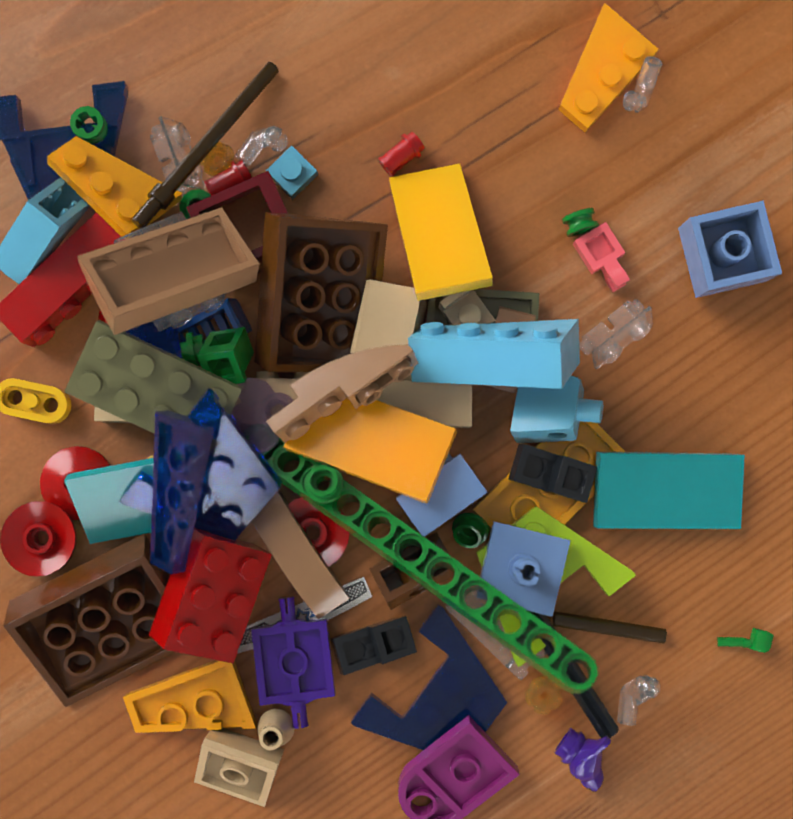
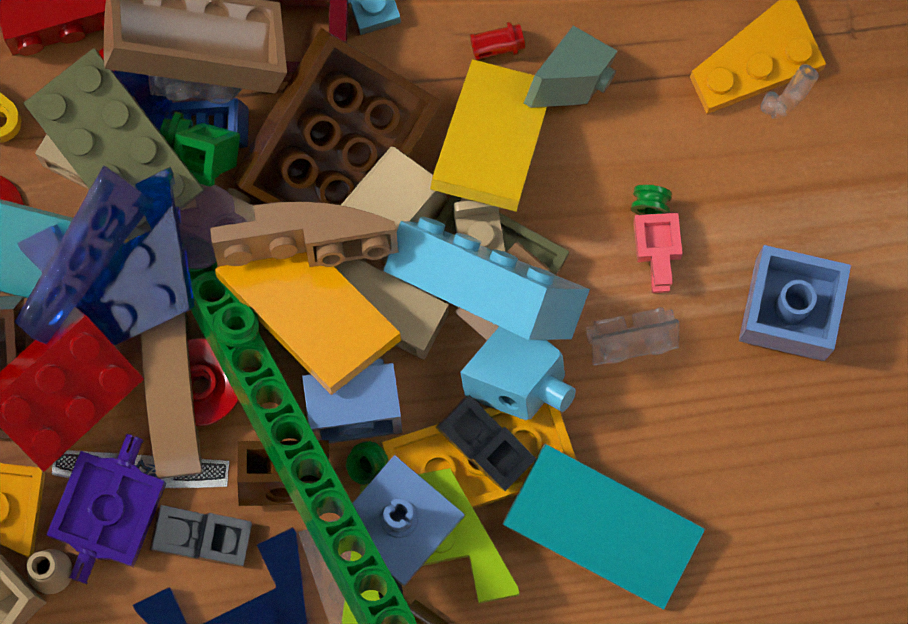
camera: 25 degrees right, 10 degrees down
none -> sand green slope [524,26,617,108]

